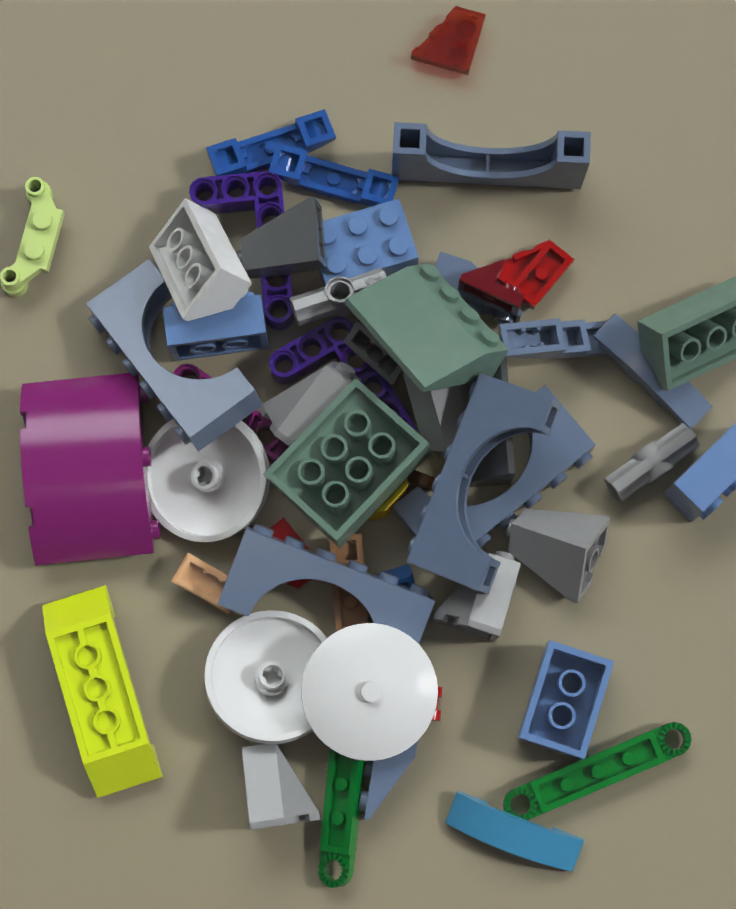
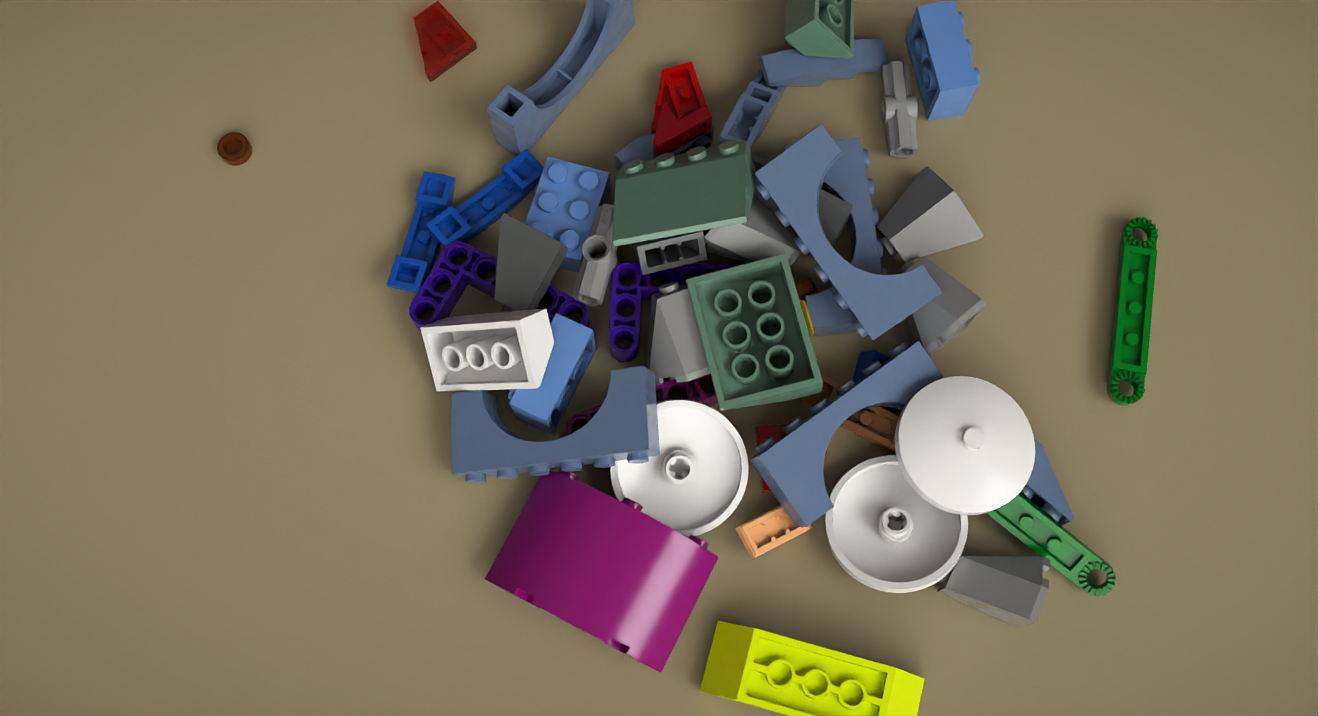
camera: 55 degrees left, 5 degrees down
yellowish green plate [0,177,65,297] -> none
dark azure slope [445,790,584,872] -> none
medium blue brick [516,640,614,760] -> none

